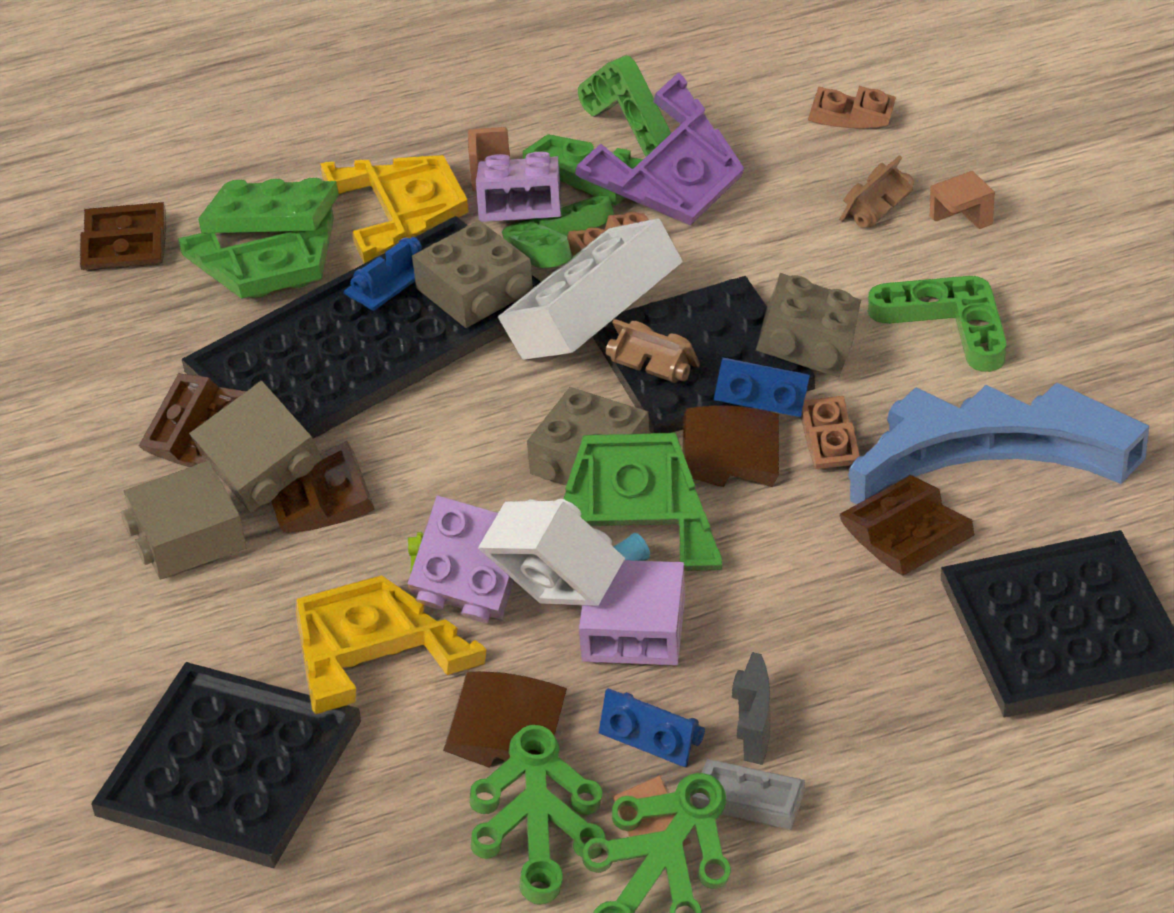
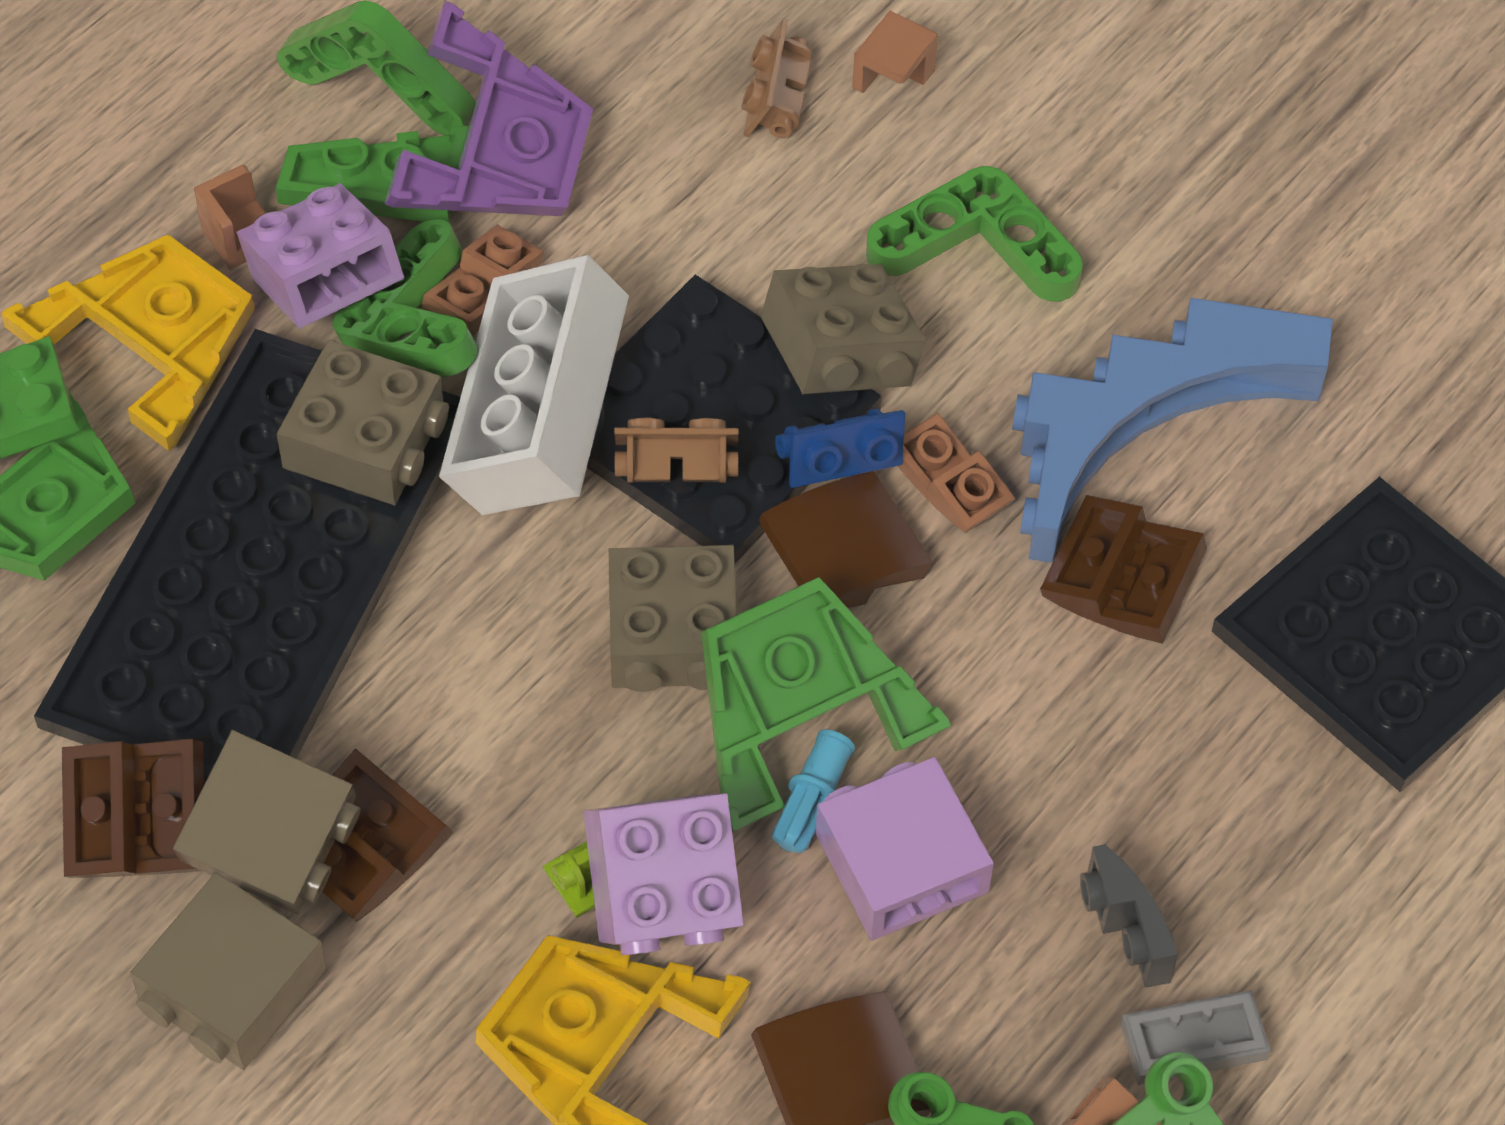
camera: 35 degrees left, 15 degrees up
blue hinge [344,237,422,311] -> none
white brick [478,499,625,606] -> none
blue hinge [599,688,705,767] -> none

